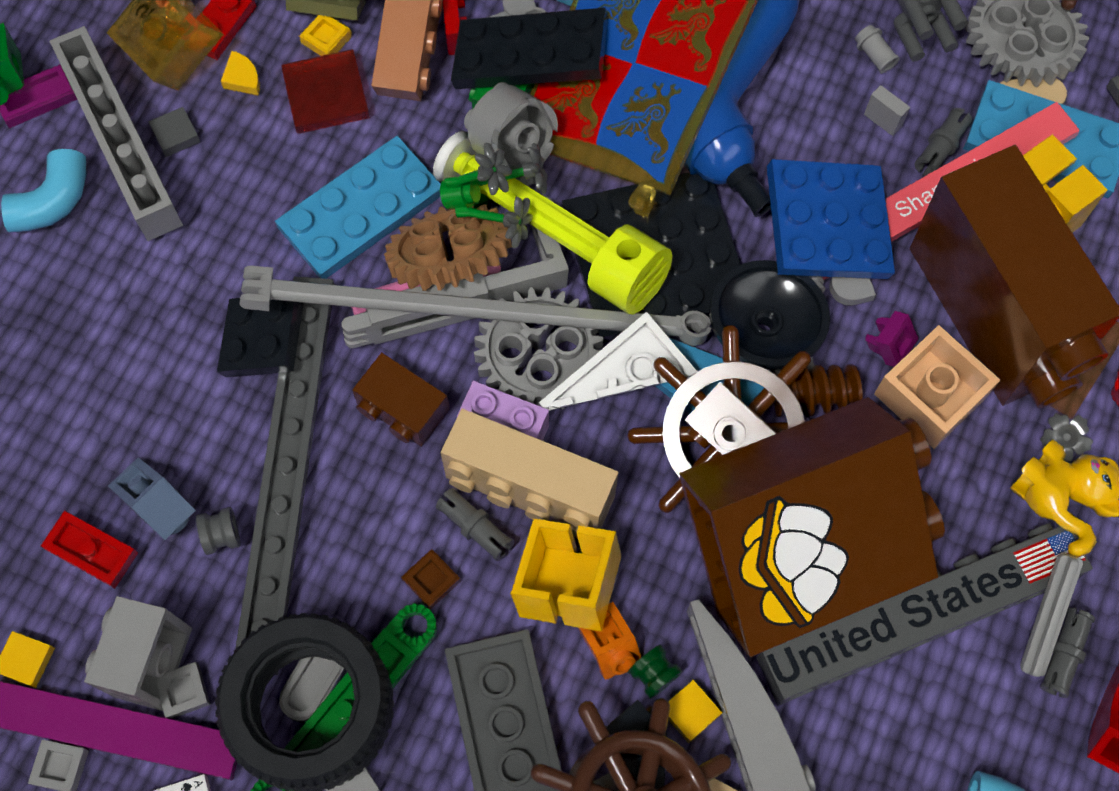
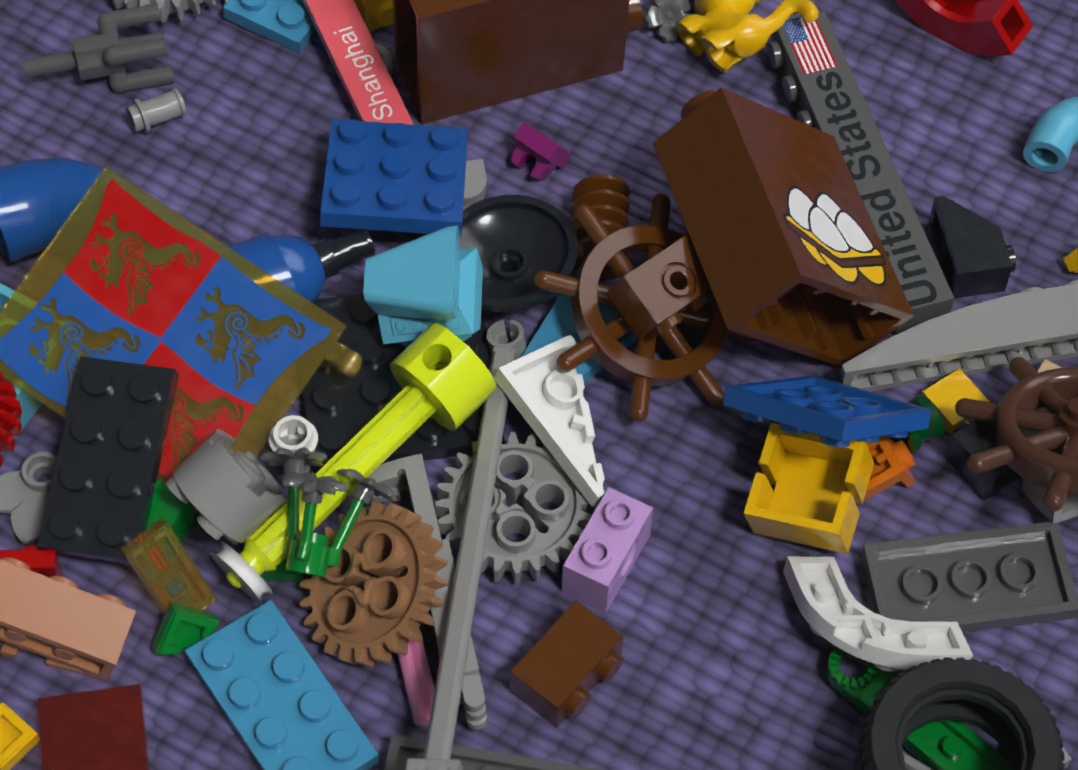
camera: 85 degrees left, 10 degrees down
reddish brown tile [401,549,461,610] -> none
dark grey pin [436,488,514,561] -> none
tan brick [440,408,619,539] -> none
light grey tile [864,85,910,136] -> none
light nougat brick [874,325,1000,449] -> none
dark grey pin [914,108,972,176] -> none
light grey axle [1020,553,1083,677] -> none
dark grey pin [1040,608,1095,698] -> none
none -> clear yellow tile [121,519,217,615]
none -> green tile [151,601,220,655]
none -> white cone [269,415,318,475]
none -> medium azure piece [363,225,483,348]
none -> blue plate [723,375,931,447]
none -> white plate [783,556,973,672]
none -> black slope [929,196,1016,299]

